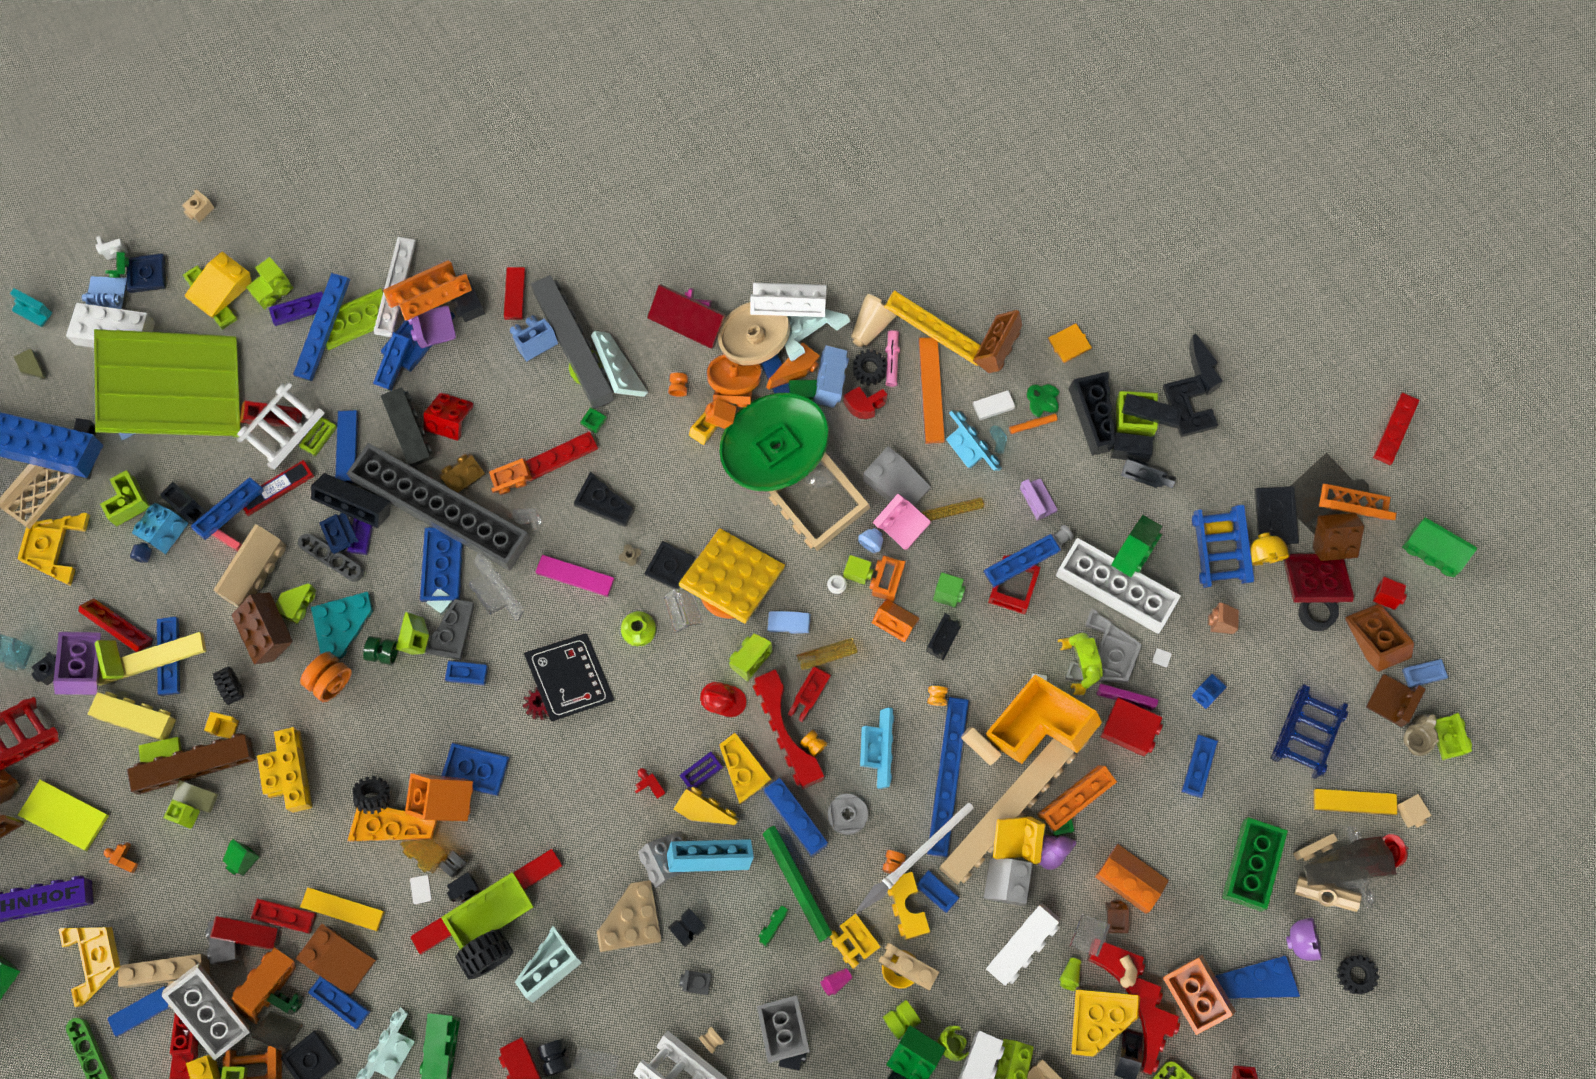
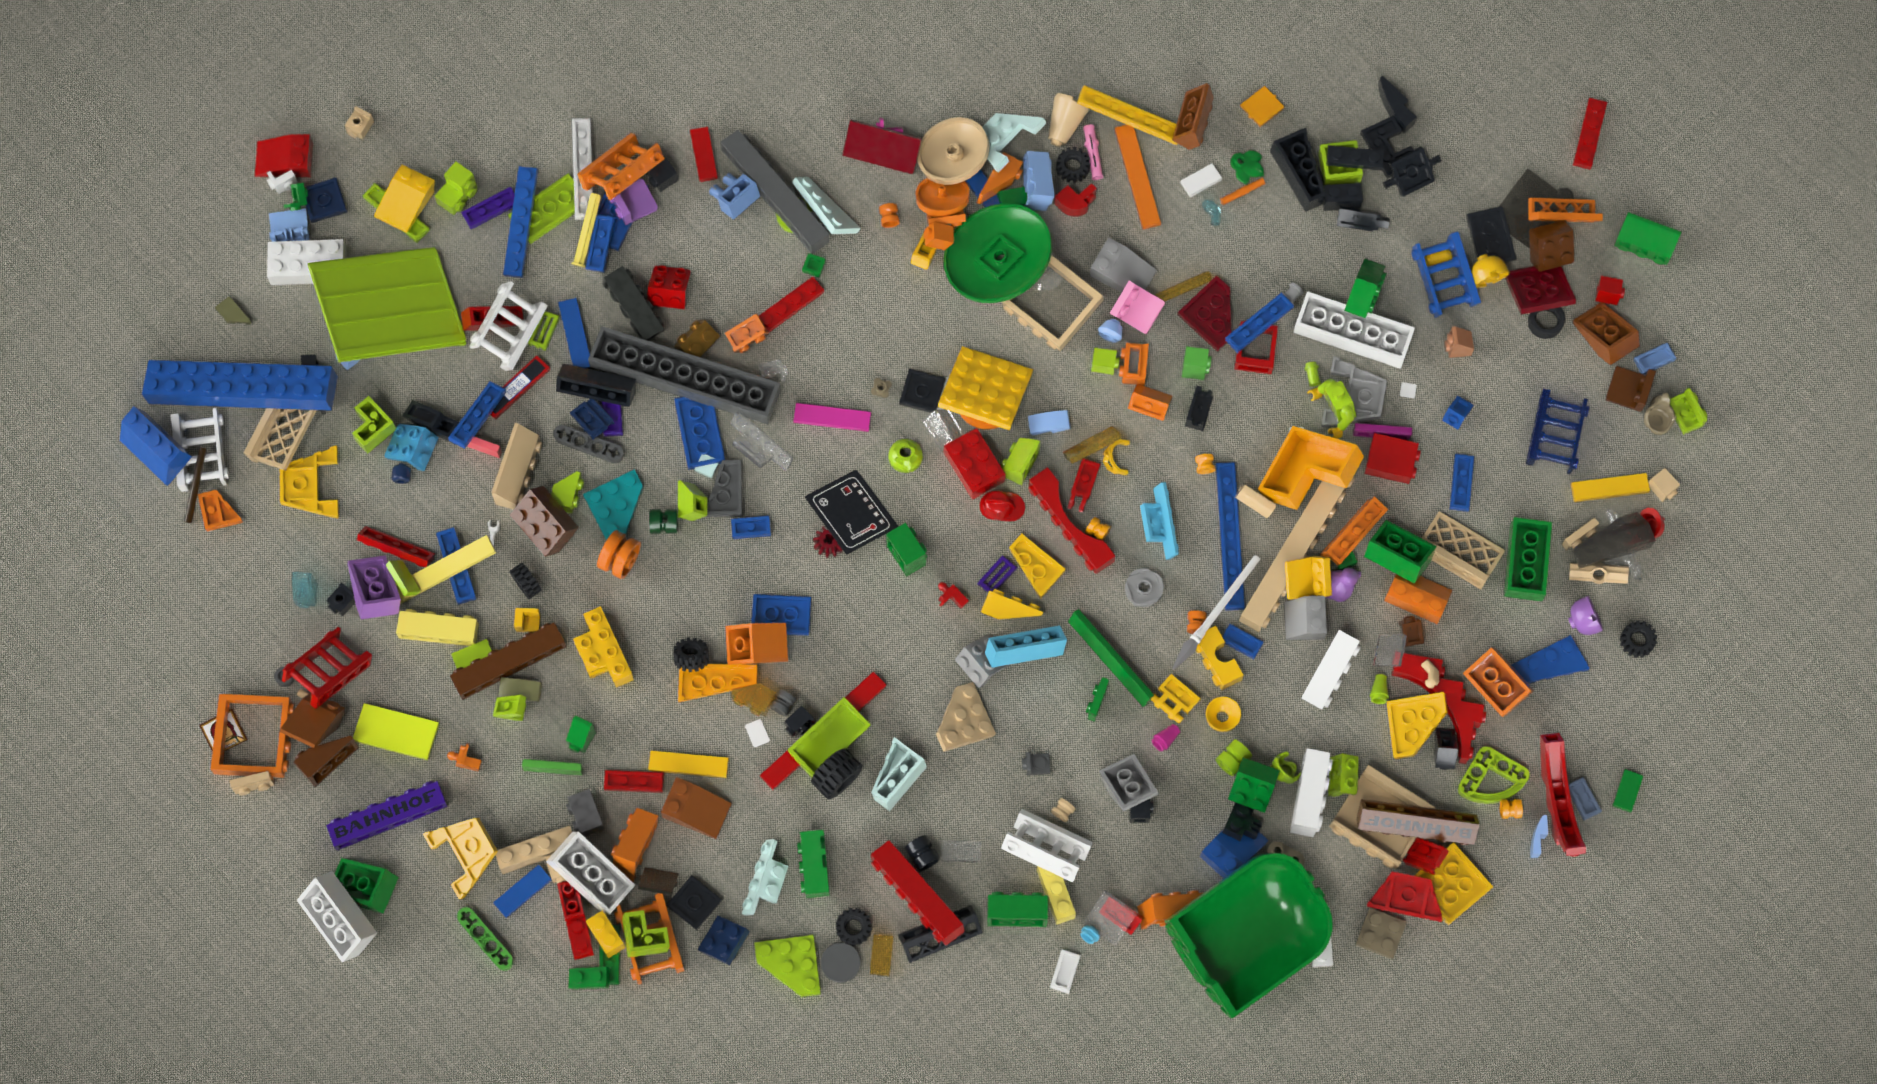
camera: 15 degrees left, 0 degrees up
teal bracket [9,288,52,327] -> none
red tile [210,916,278,950] -> none
dark green bracket [266,992,304,1015] -> none
blue tile [308,976,370,1029] -> none
black wing [574,472,634,527] -> none
black wheel [667,908,706,947] -> none
white fence [750,283,827,317] -> none
blue brick [763,778,828,858] -> none
white plate [827,575,847,594] -> none
tan plate [878,943,939,991] -> none
medium azure bracket [946,410,1002,471] -> none
lavender panel [1020,479,1057,521] -> none
none -> red slope [255,134,313,178]
none -> white hand [488,520,500,546]
none -> bright green tile [522,759,583,776]
none -> light yellow axle [571,193,601,268]
none -> green brick [886,523,927,577]
none -> red brick [944,428,1006,500]
none -> yellow helmet [1103,439,1130,475]
none -> dark red plate [1177,275,1231,352]
none -> lime pin [1304,362,1321,387]
none -> green brick [1364,520,1437,584]
none -> black plate [1383,147,1441,197]
none -> tan fence [1422,511,1505,589]

